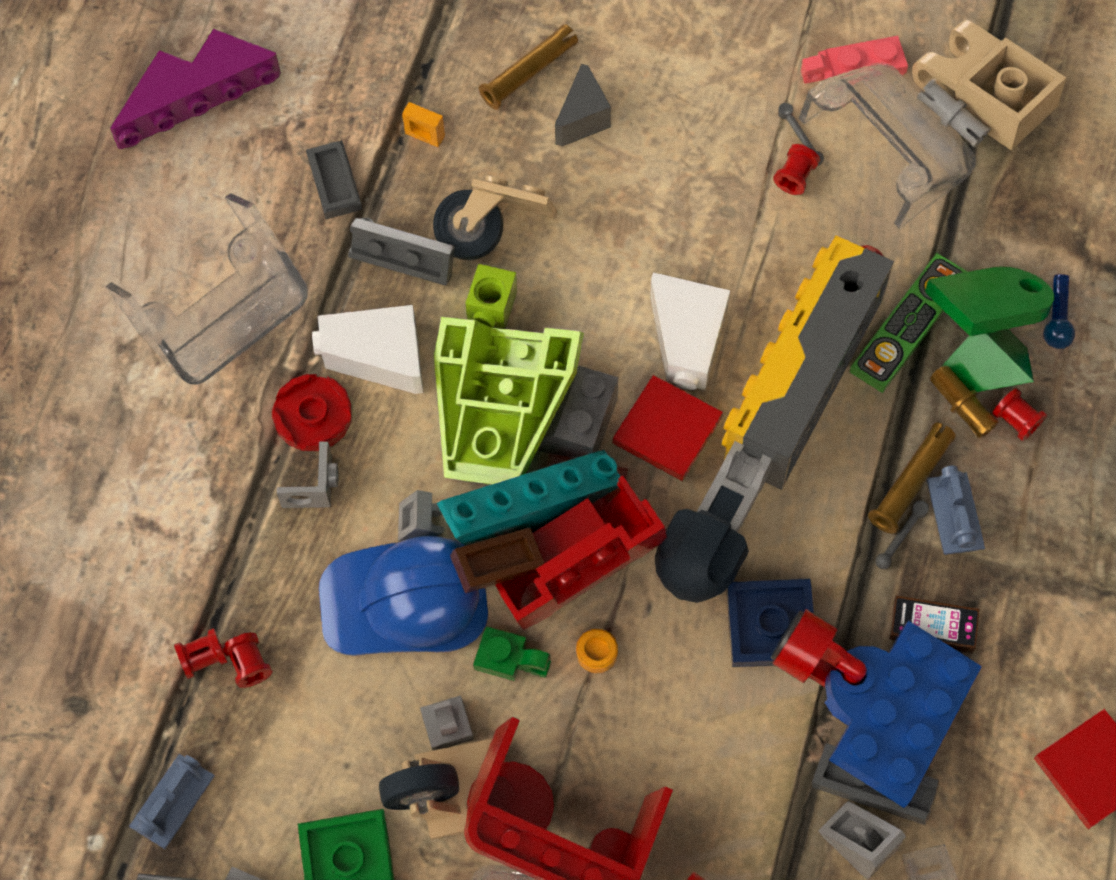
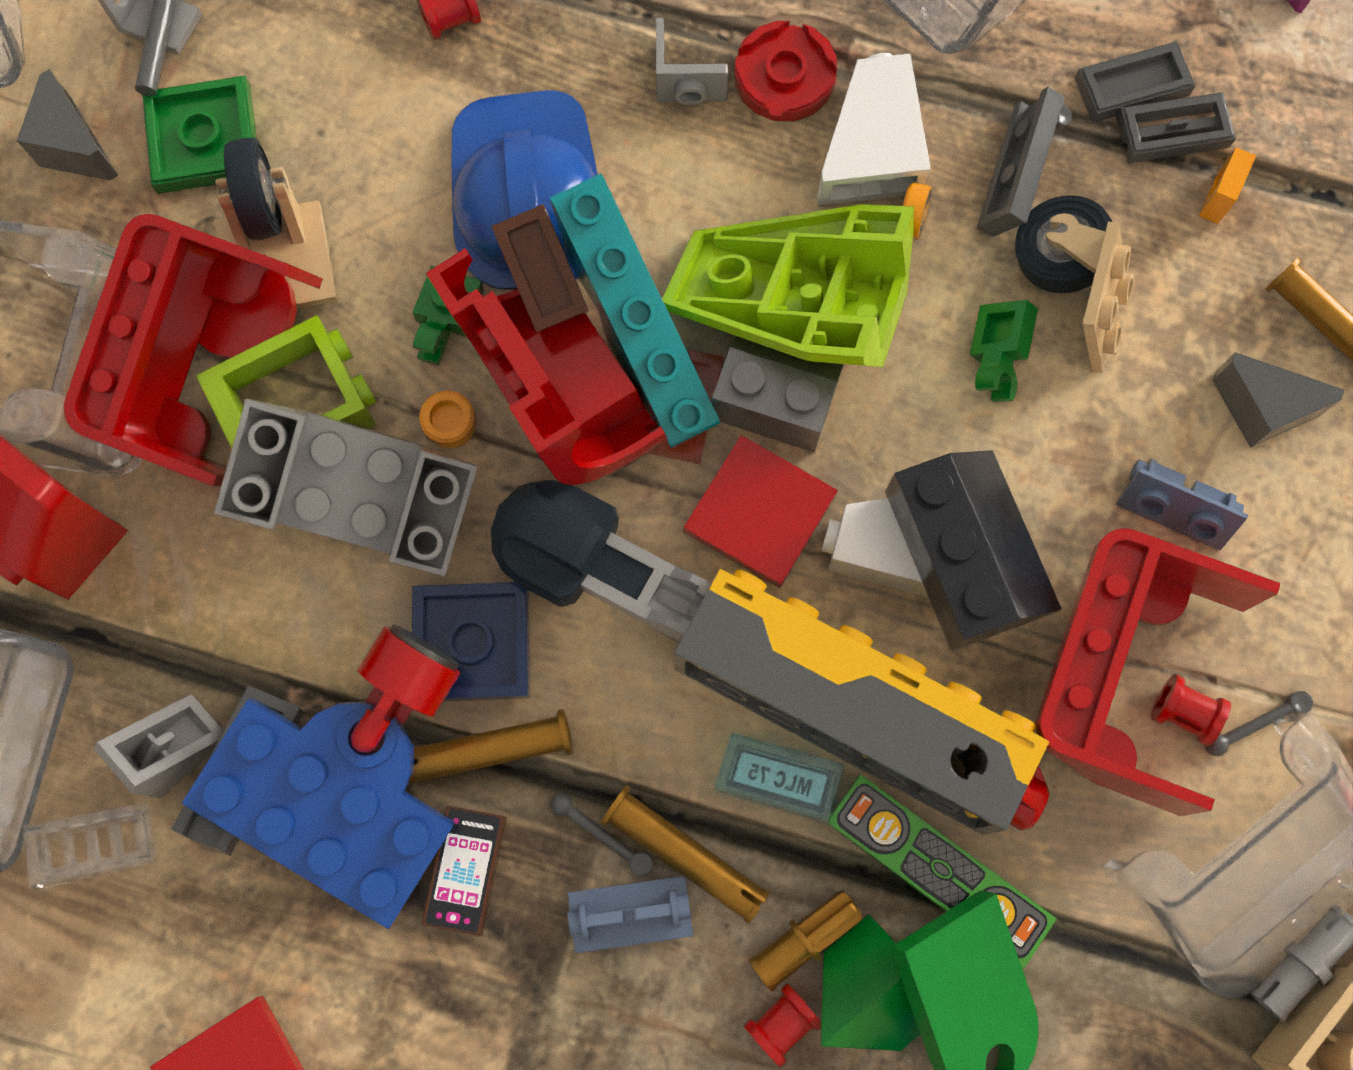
camera: 90 degrees right, 10 degrees up
light grey tile [398,490,444,542] -> none
light grey tile [420,695,473,751] -> none
lime brick [465,264,517,329] -> none
none -> lime window [196,315,377,448]
none -> light grey slope [214,399,478,576]
none -> pearl gold pin [407,709,573,786]
none -> clear light blue tile [715,732,845,824]
none -> black slope [885,450,1062,651]
none -> light orange tile [903,182,932,240]
none -> green plate [970,300,1038,402]
none -> red windscreen [1035,528,1281,816]
none -> dark grey tile [1116,92,1236,164]
none -> sand blue hinge [1116,458,1248,551]

